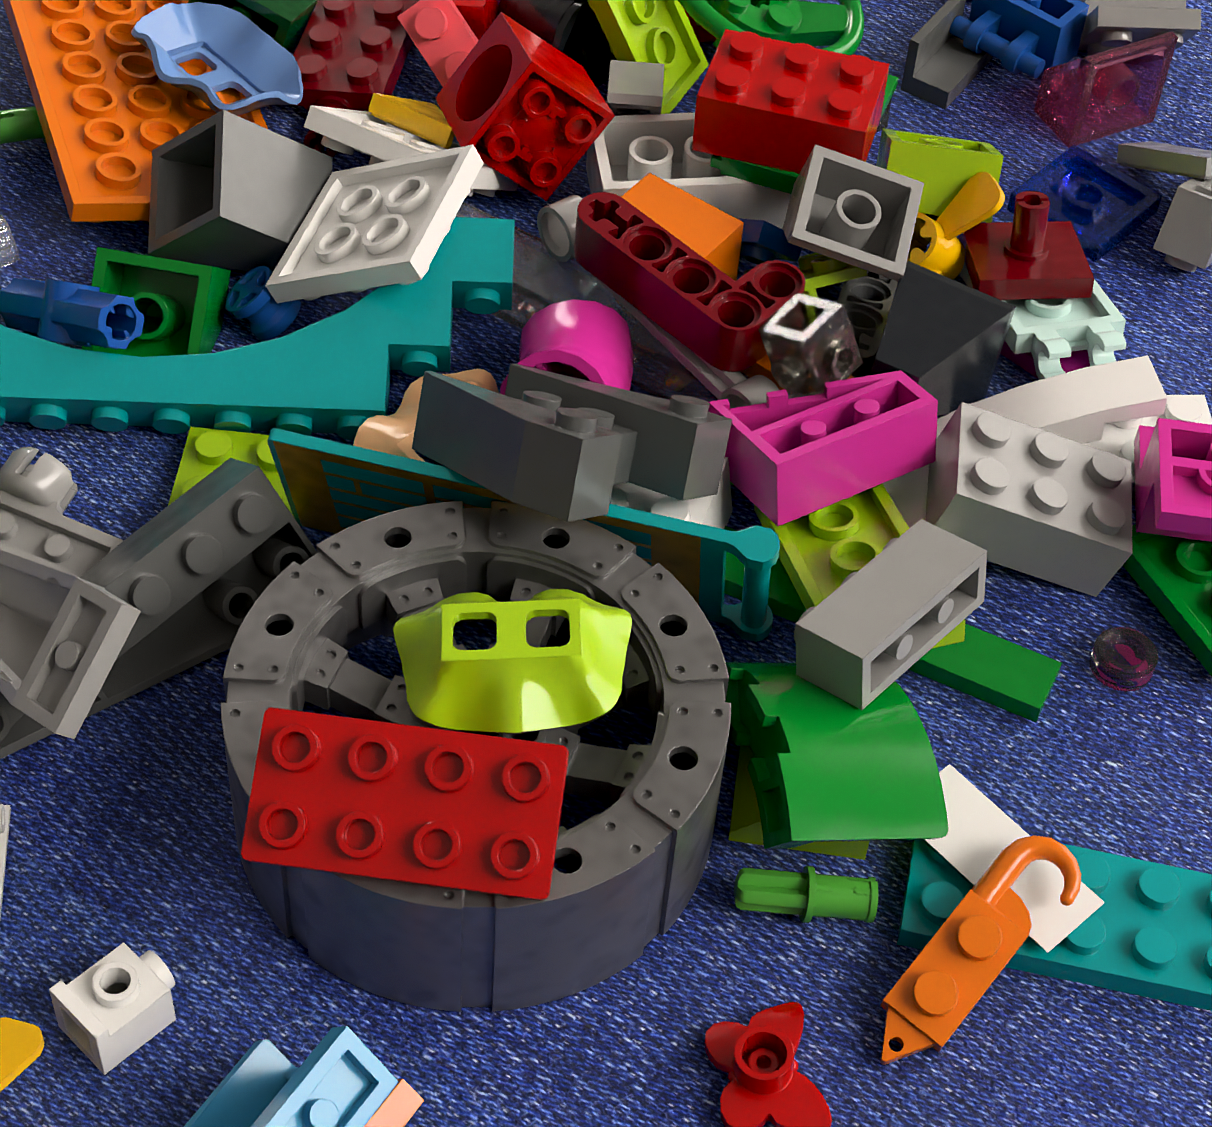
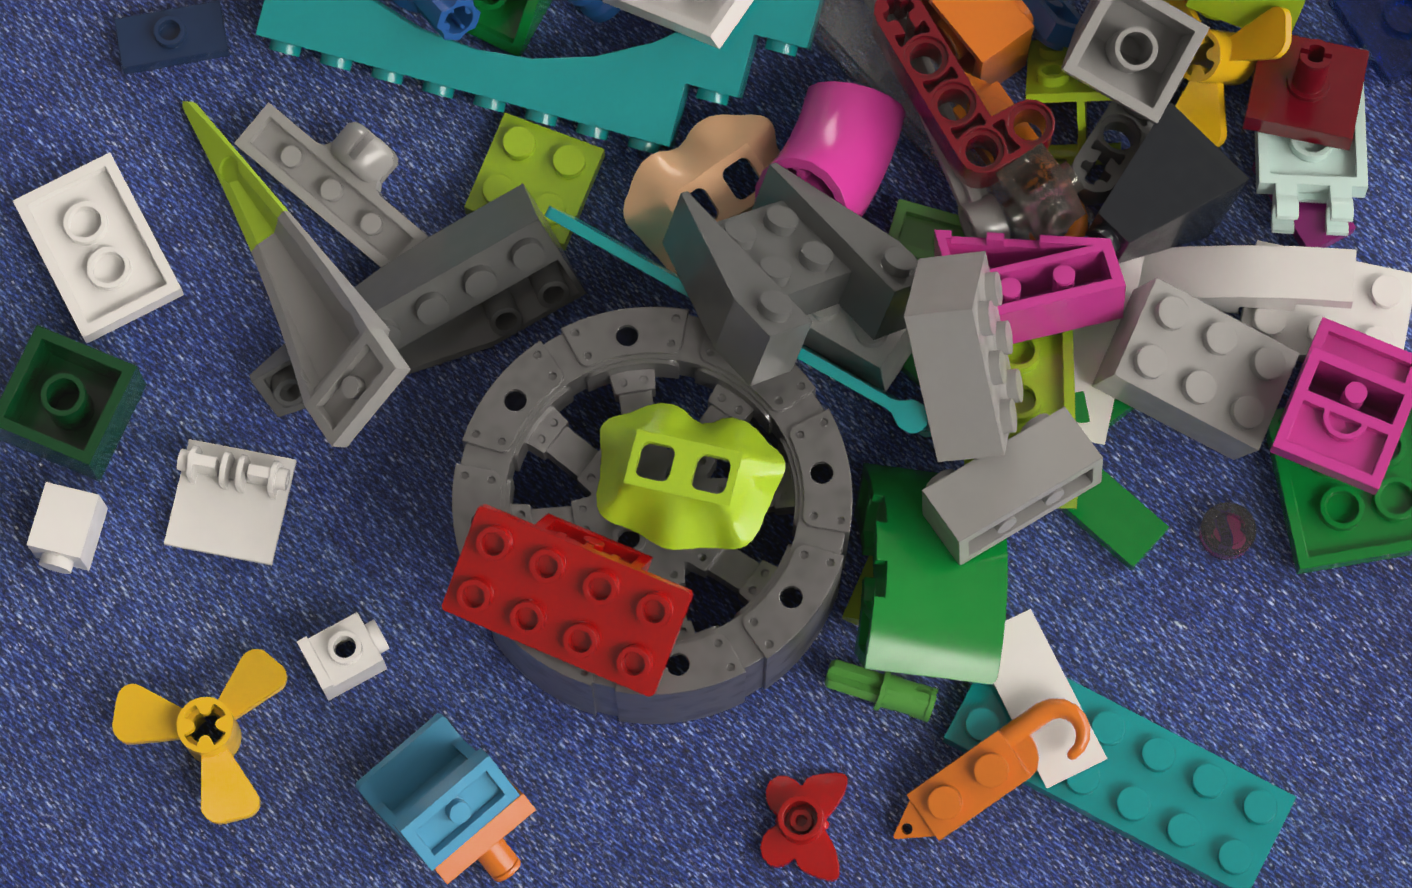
camera: 20 degrees right, 25 degrees up
none -> light grey brick [904,251,1023,462]

